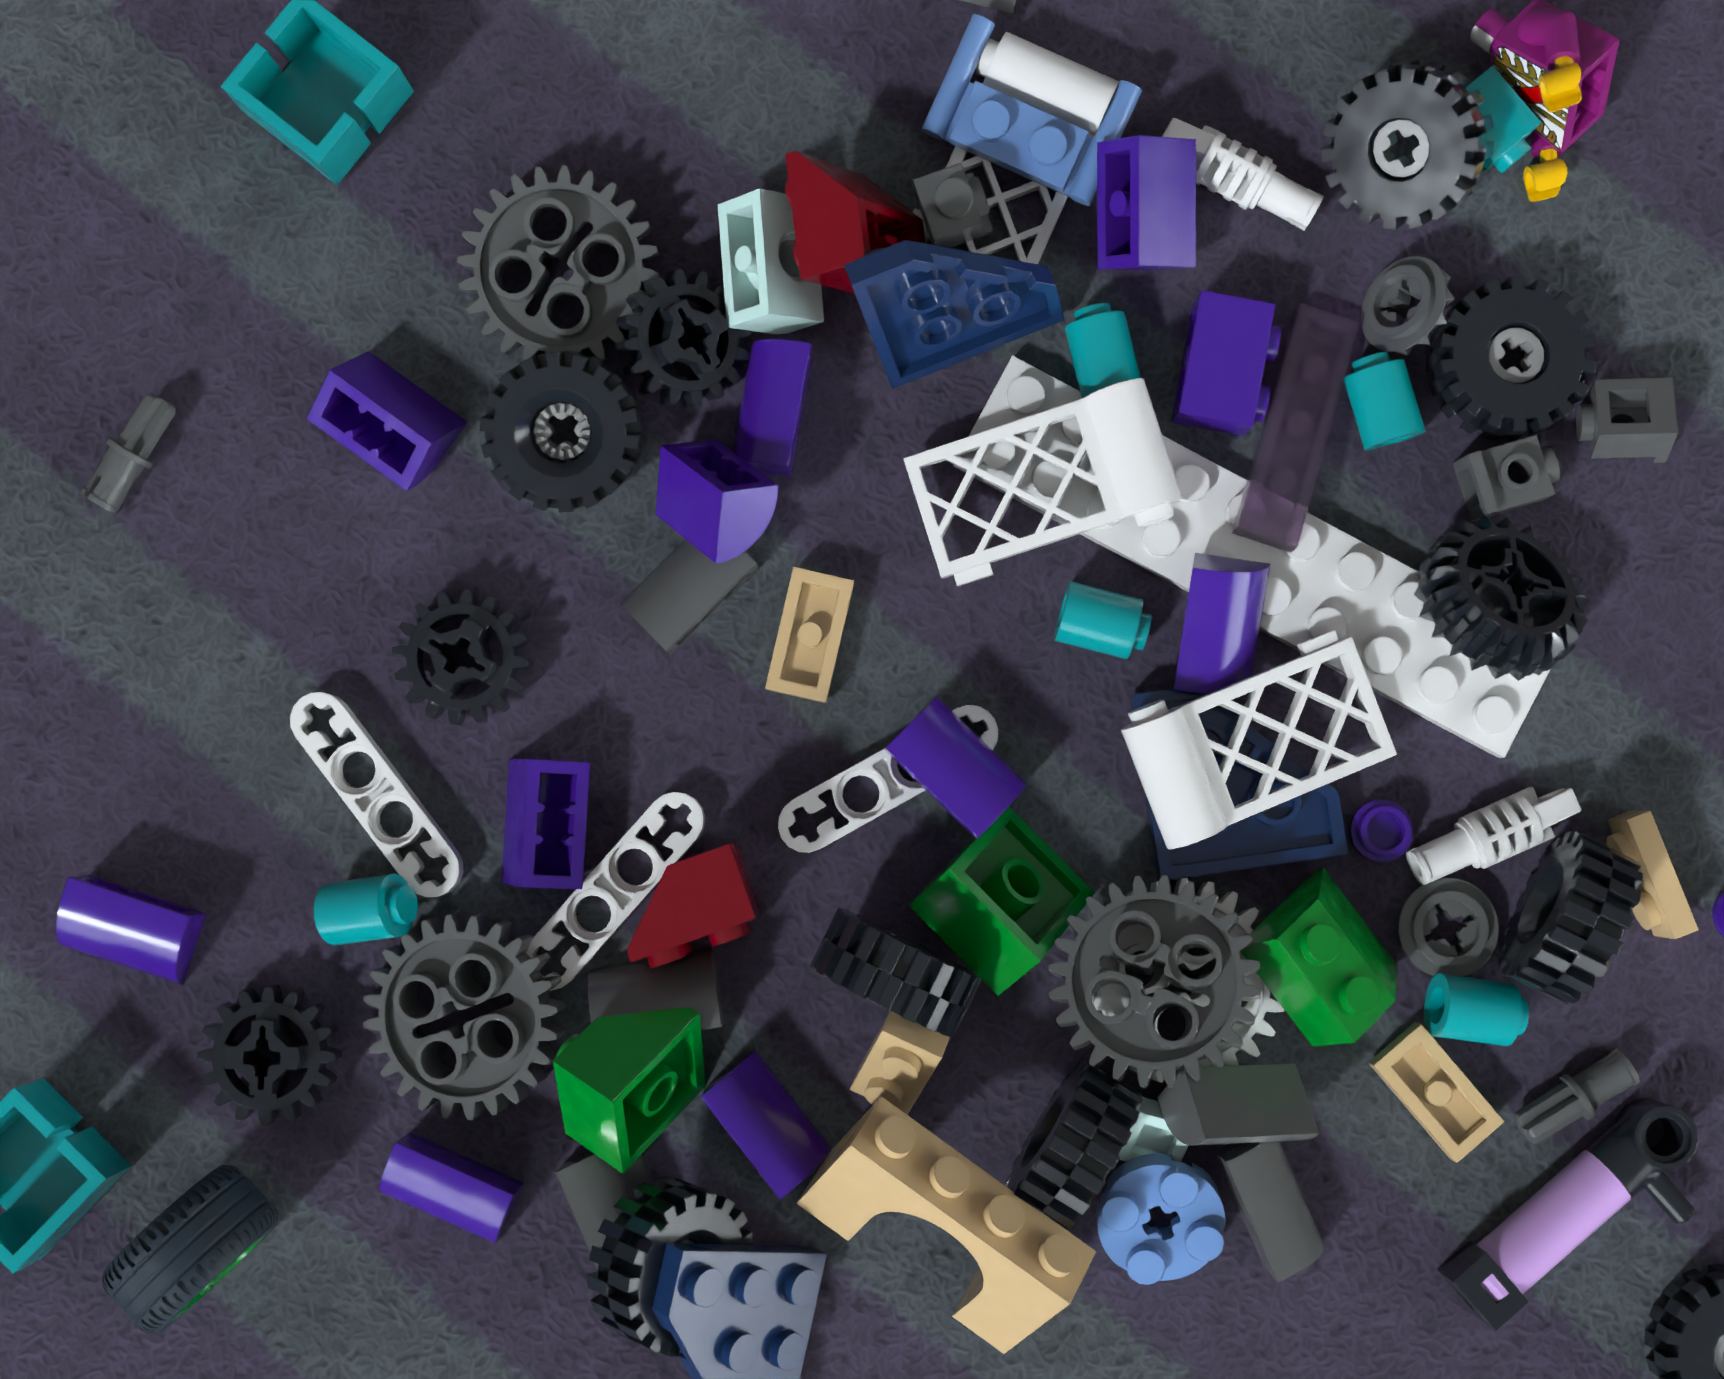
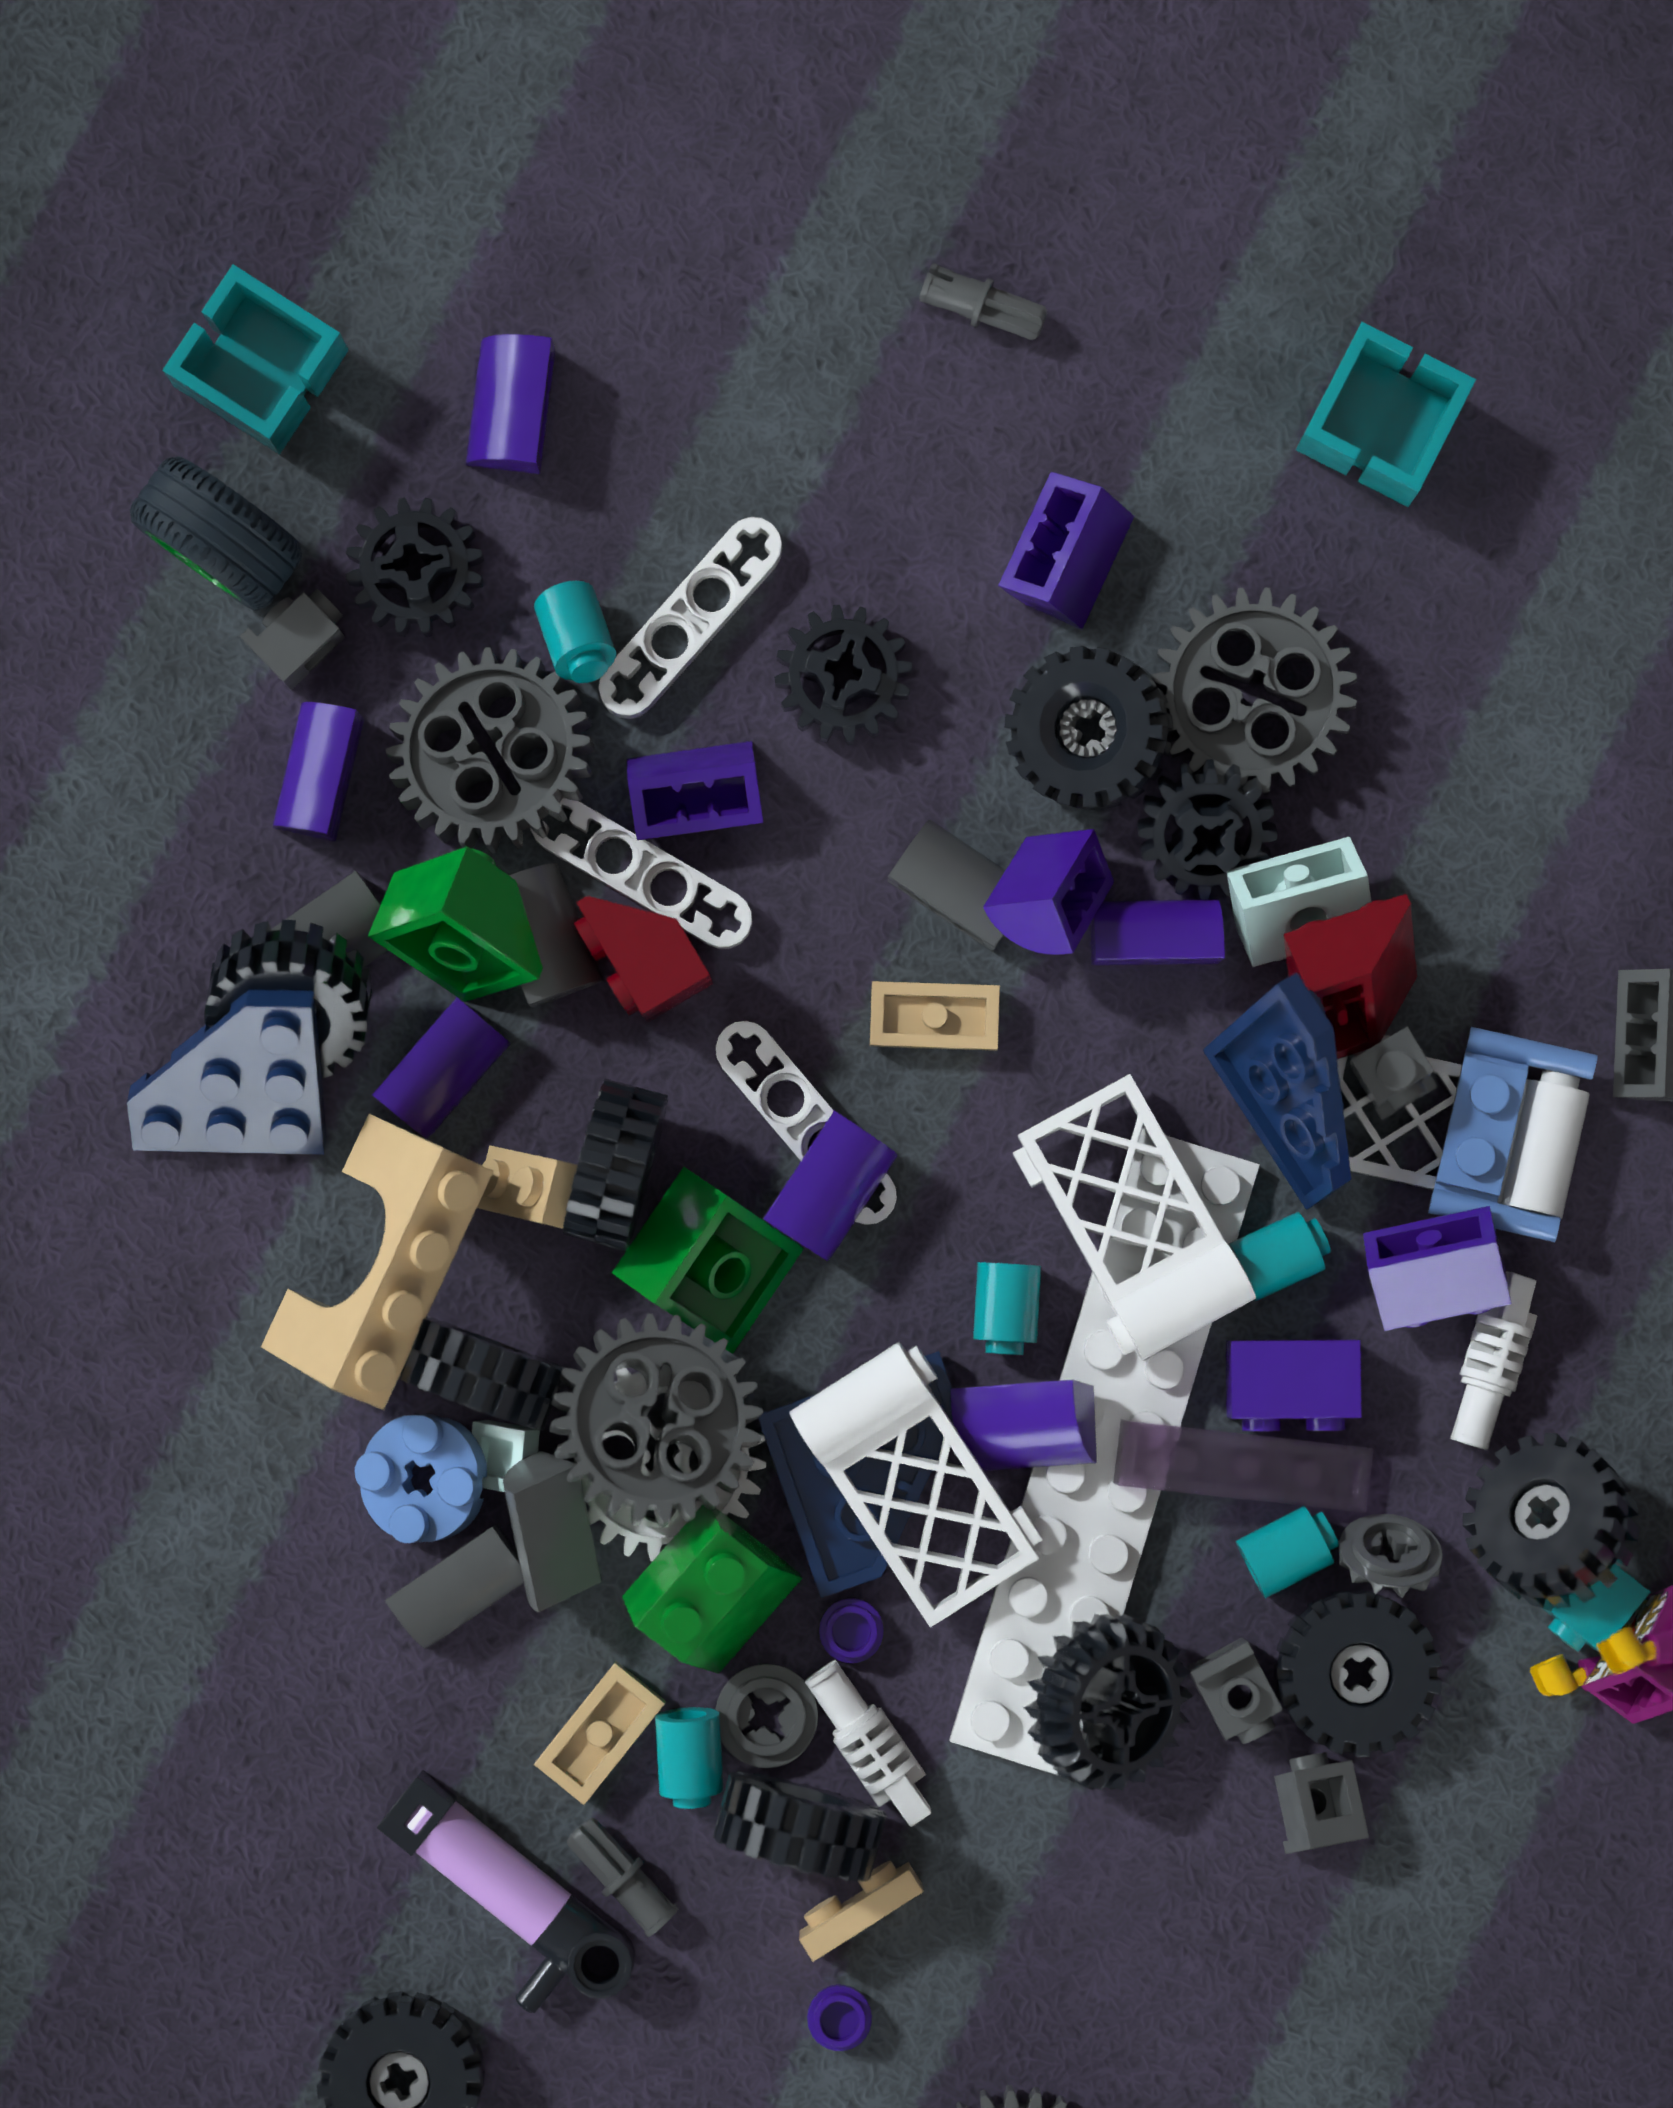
camera: 80 degrees right, 0 degrees up
none -> dark grey brick [240,589,346,690]

